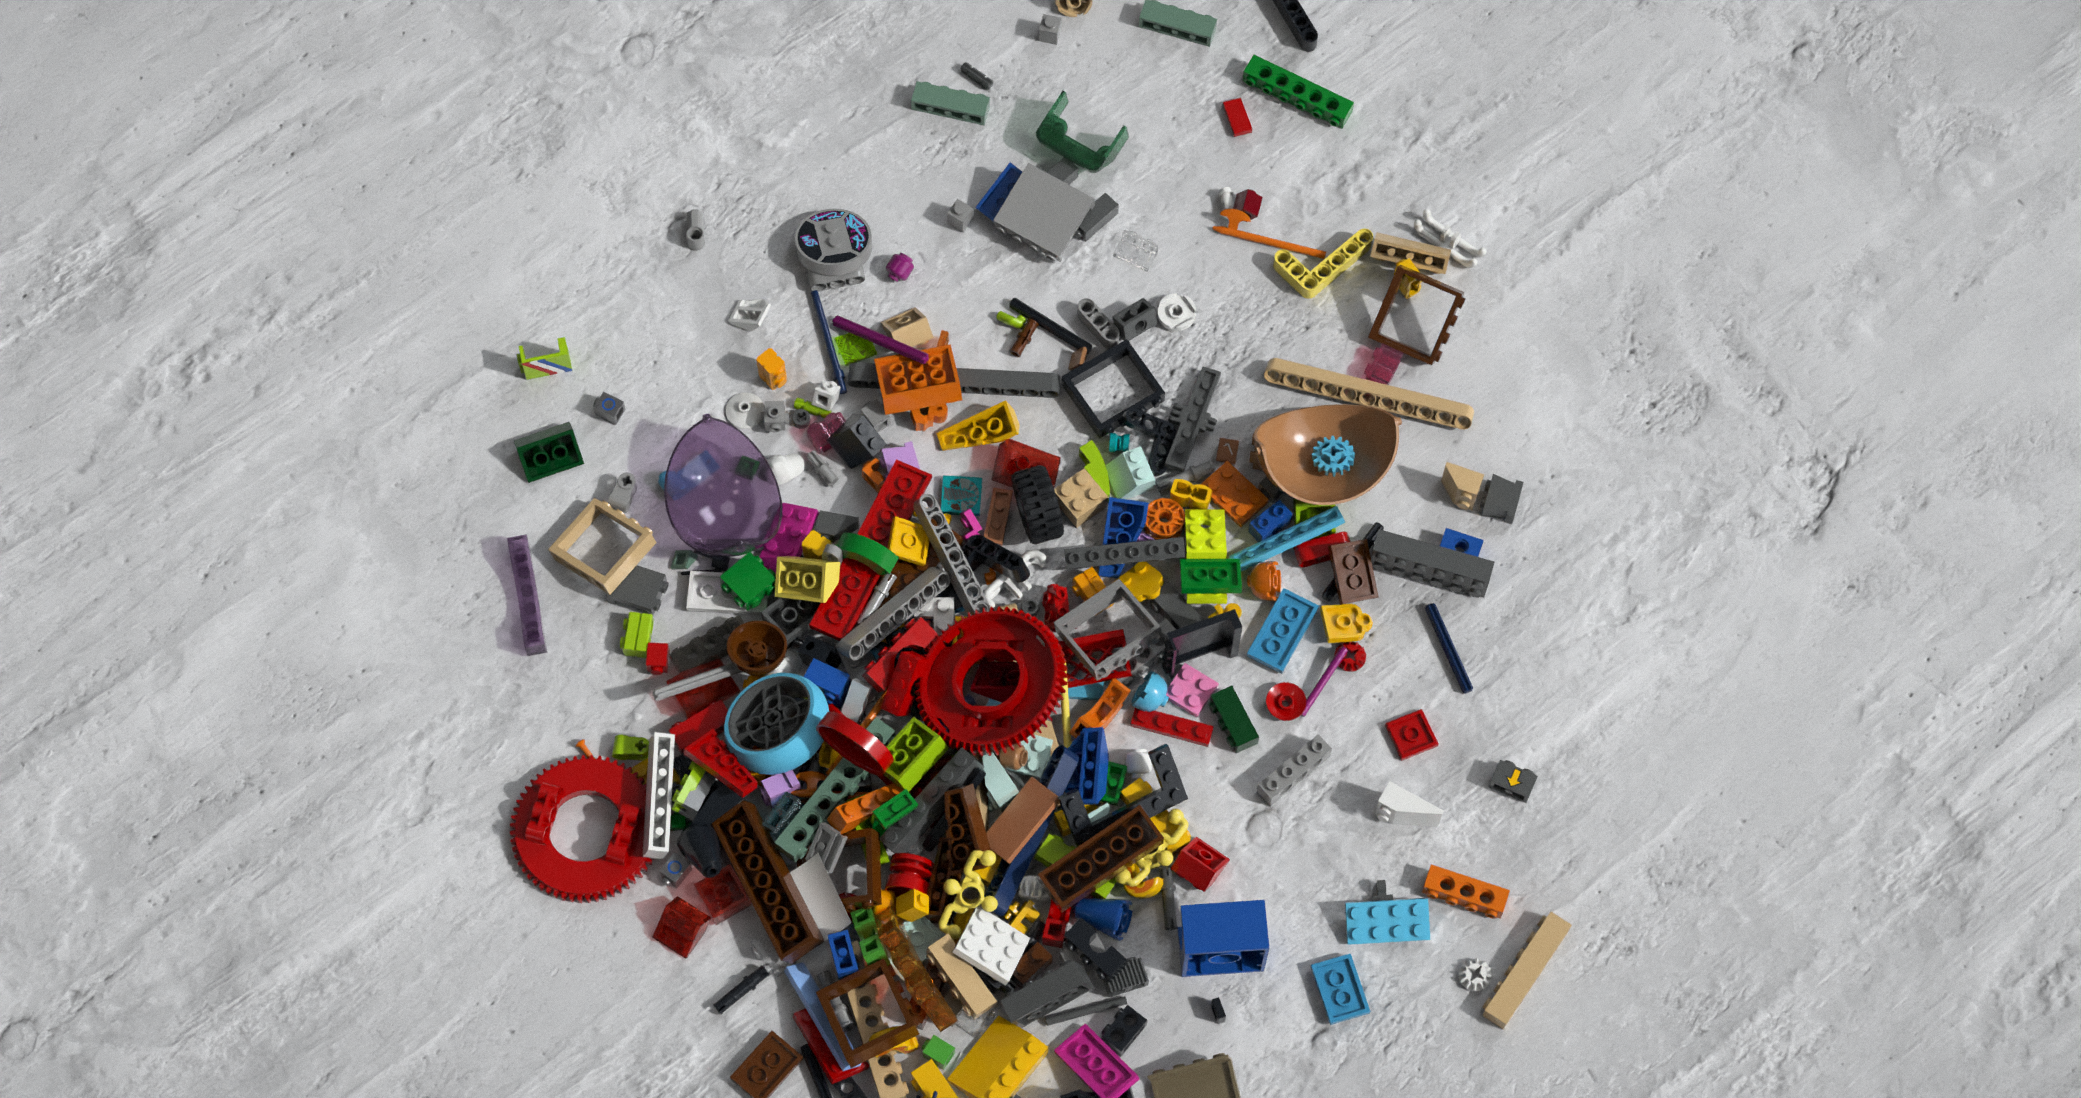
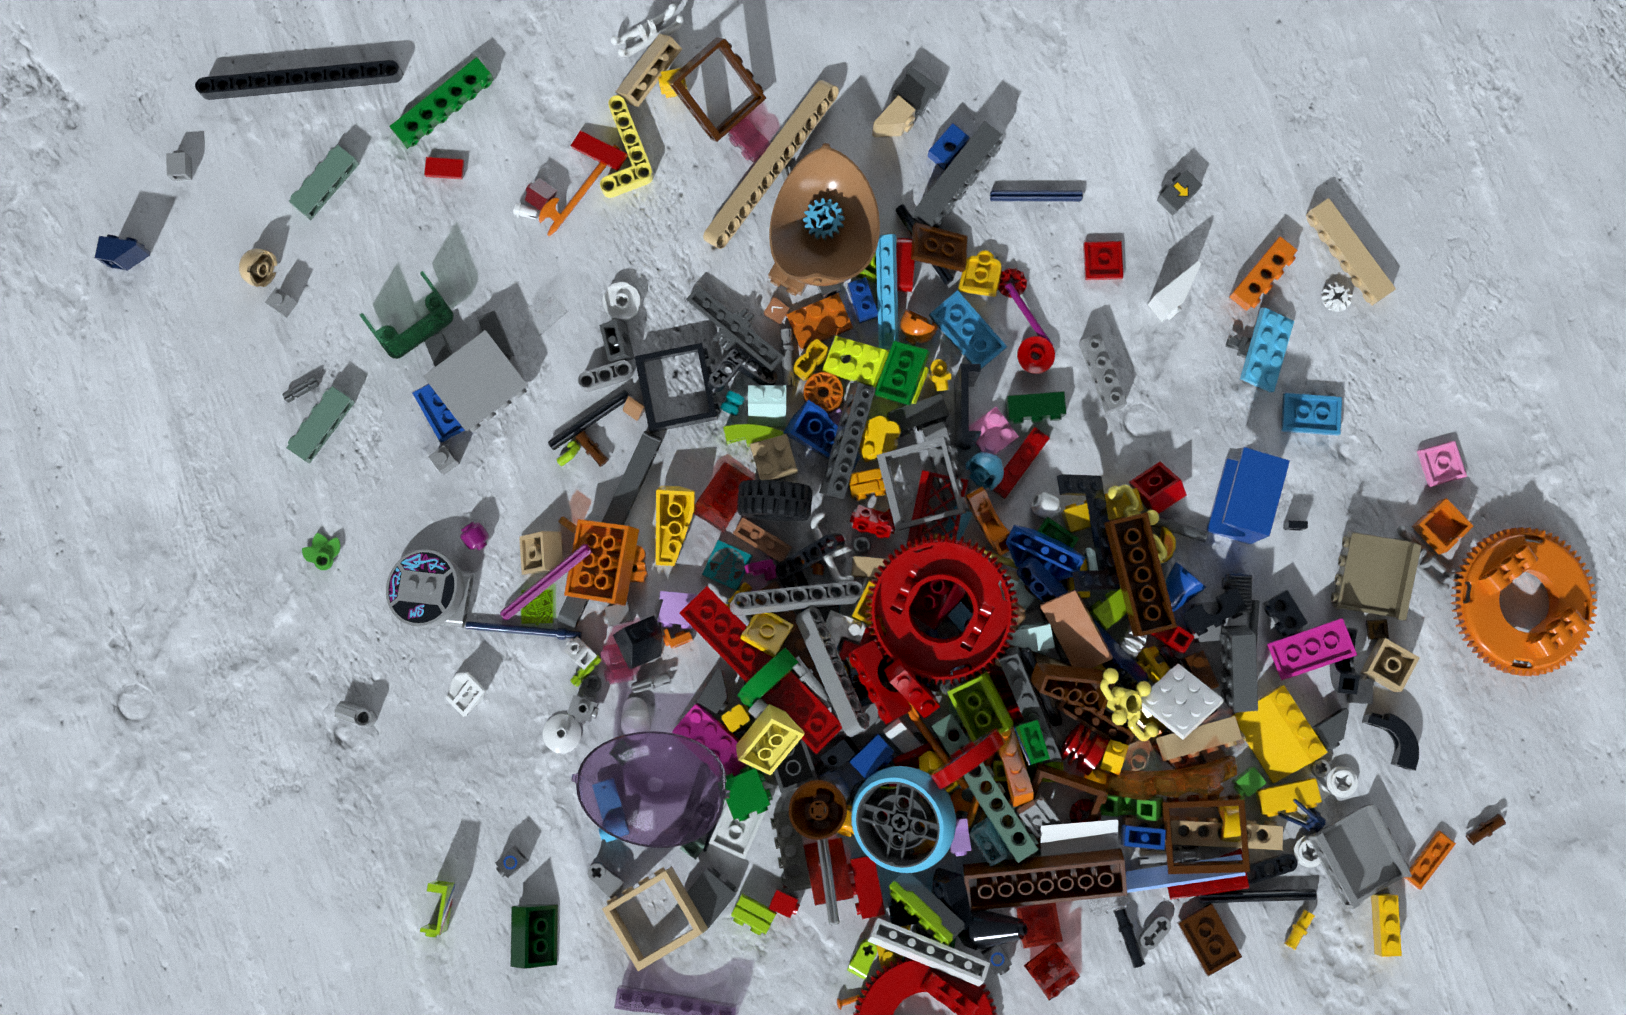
camera: 70 degrees left, 15 degrees up
red wing [684,729,758,798] -> none
light orange brick [756,348,787,390] -> none
none -> bright green plate [302,533,341,570]
none -> red tile [570,130,627,171]
none -> light grey beam [1139,916,1171,950]

